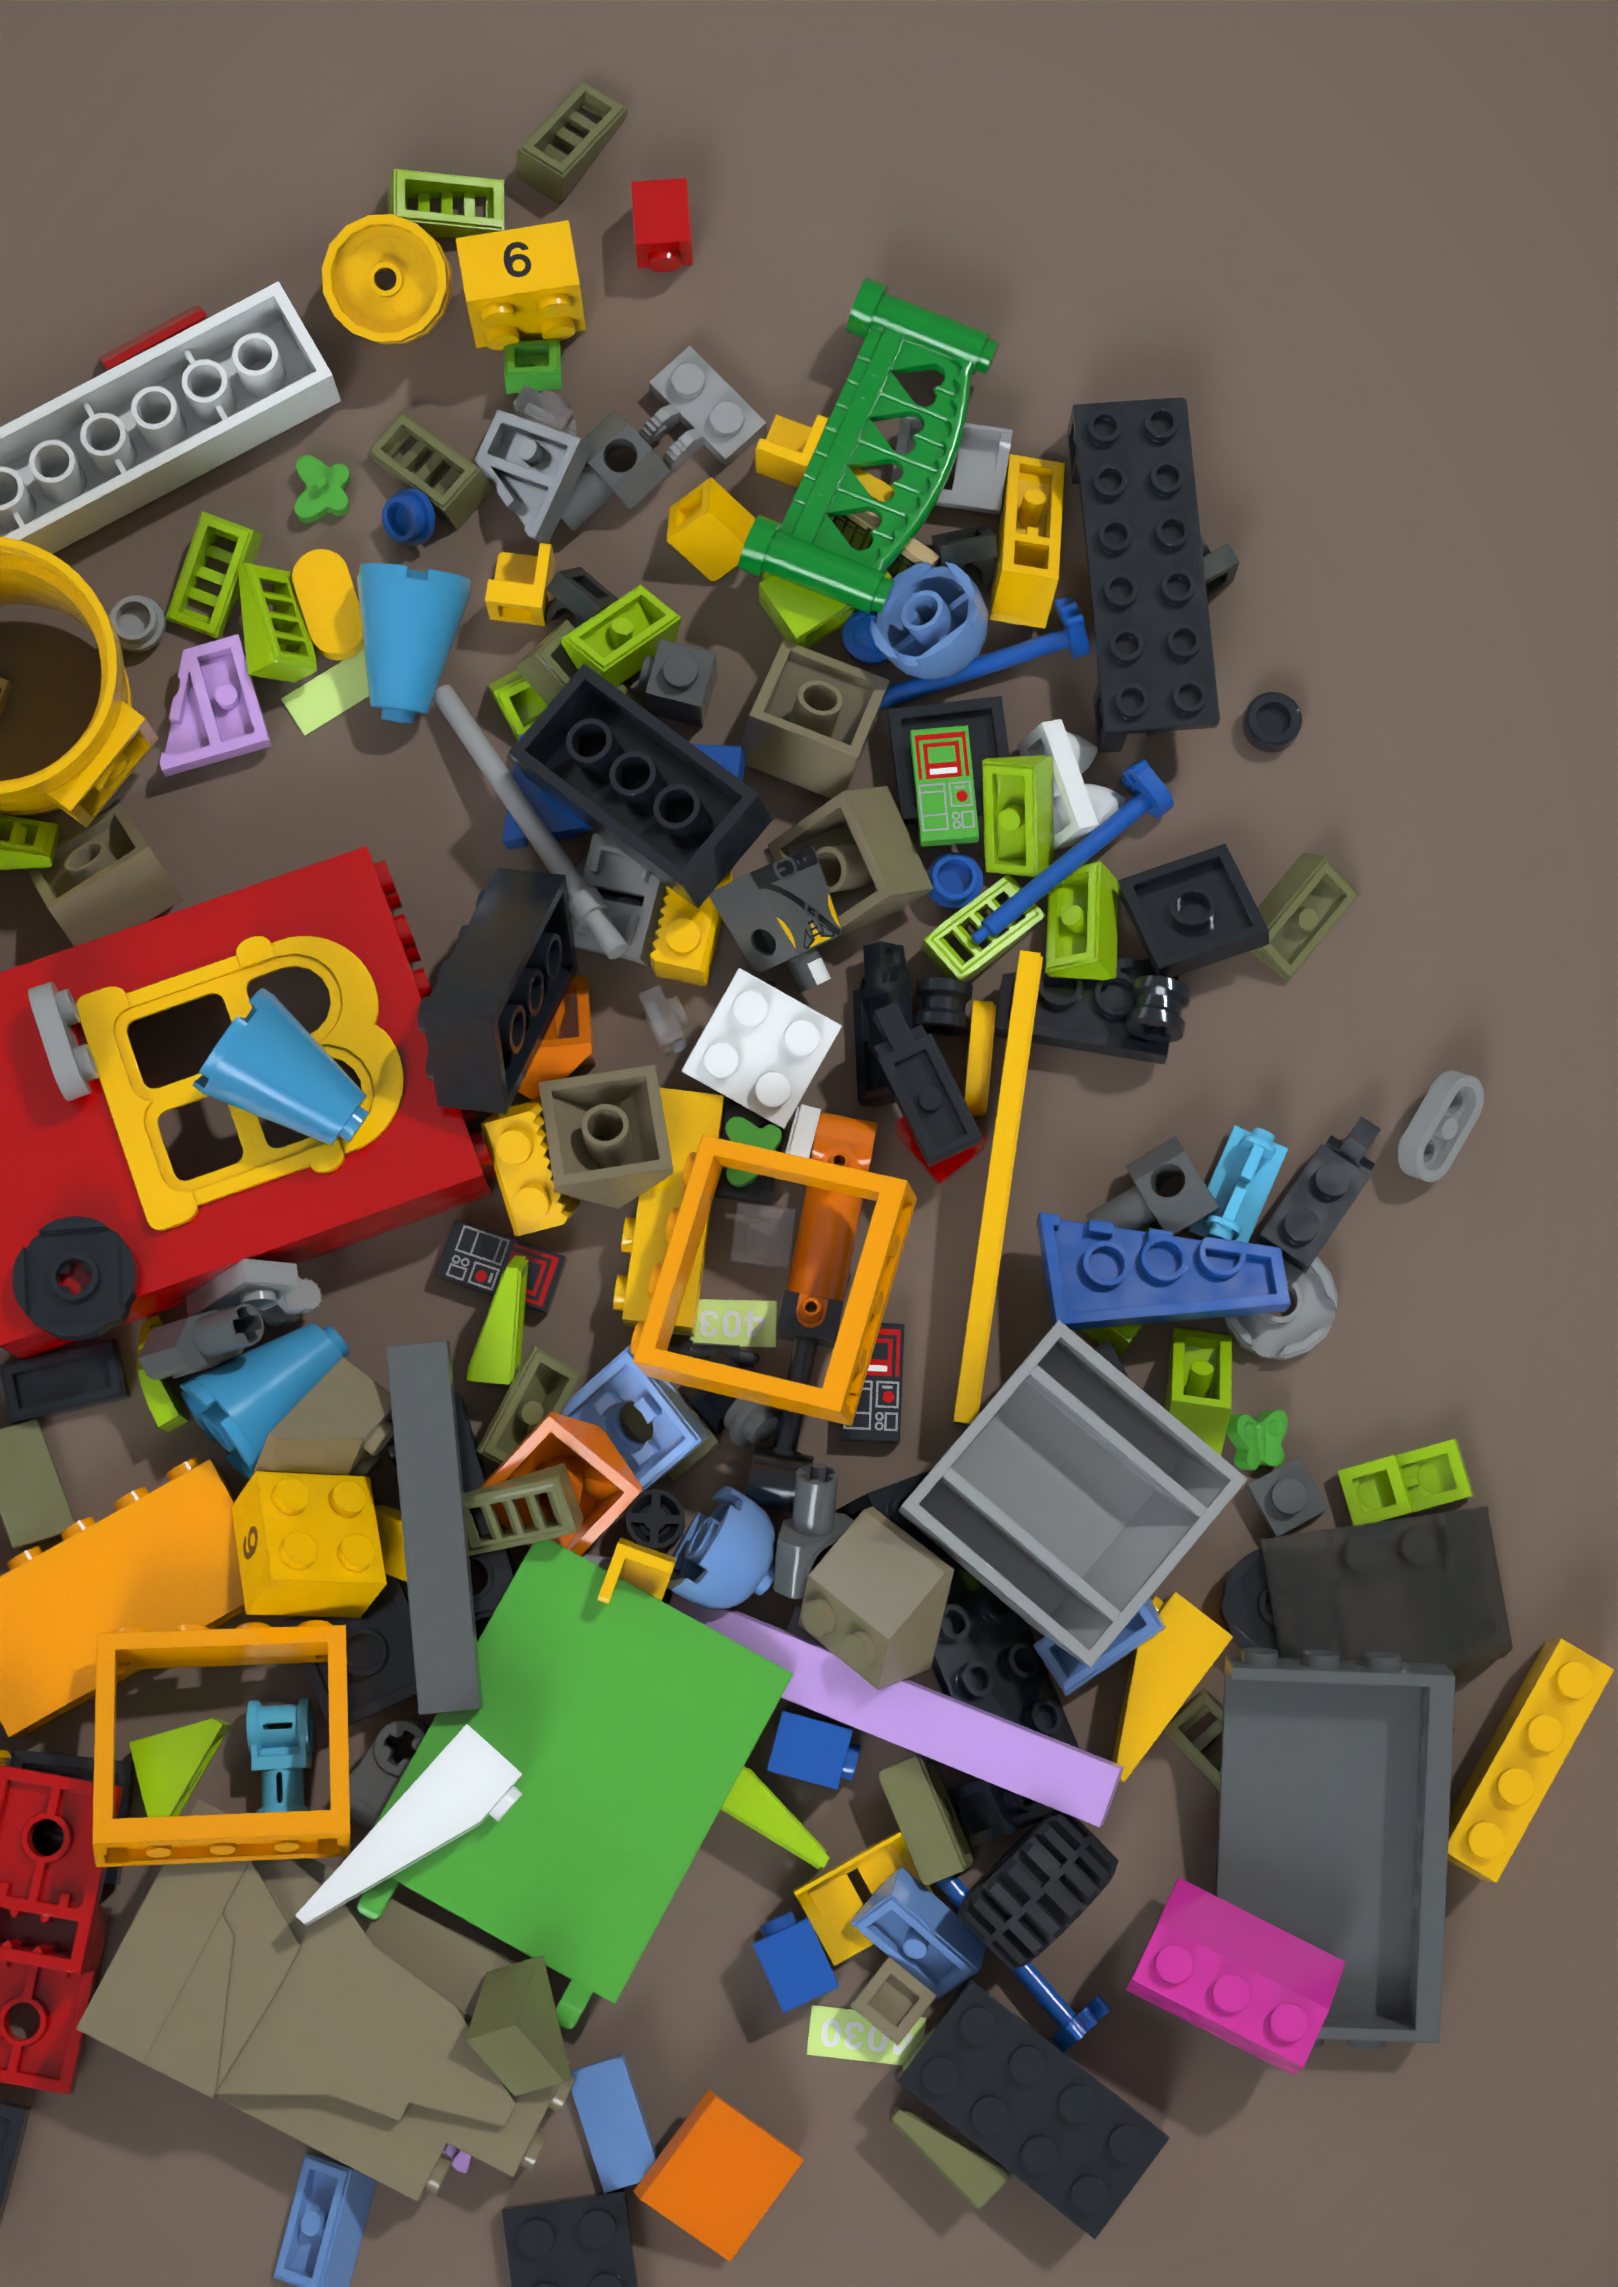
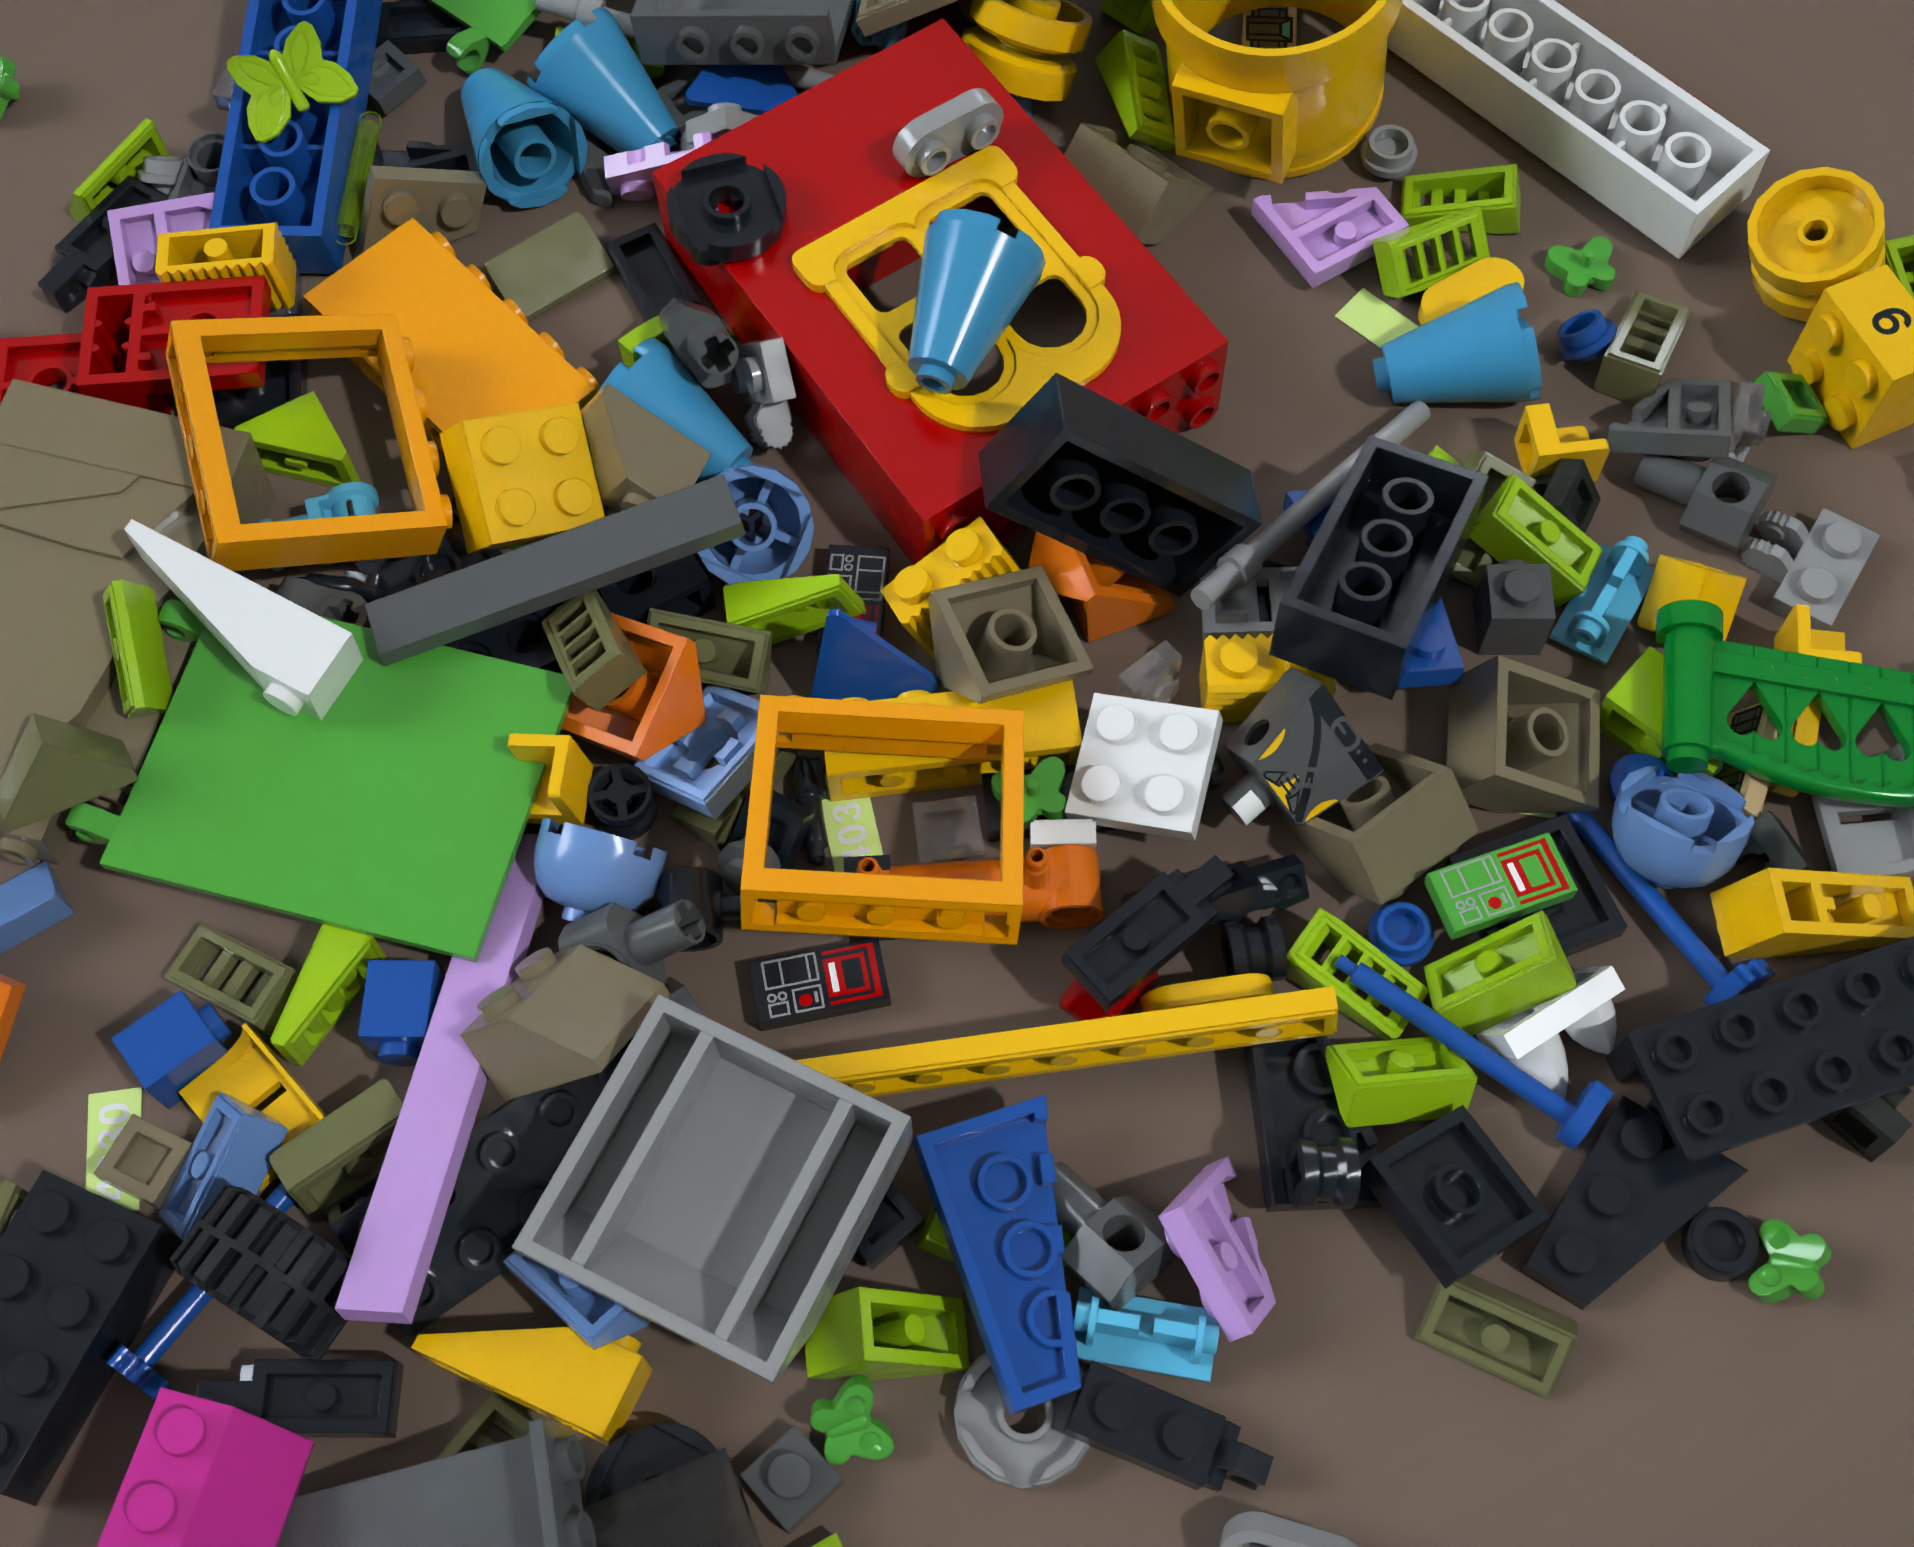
camera: 80 degrees right, 15 degrees down
none -> lime slope [102,580,173,718]
none -> olive slope [164,922,300,1038]
none -> black hinge [196,1359,404,1438]
none -> black piece [299,570,383,603]
none -> medium blue cylinder [697,463,814,584]
none -> blue piece [811,609,939,701]
none -> lavender wing [1158,1156,1276,1343]
none -> black wing [1520,1095,1748,1310]
none -> medium azure hinge [1549,536,1655,666]
none -> bright green piece [1748,1219,1832,1304]

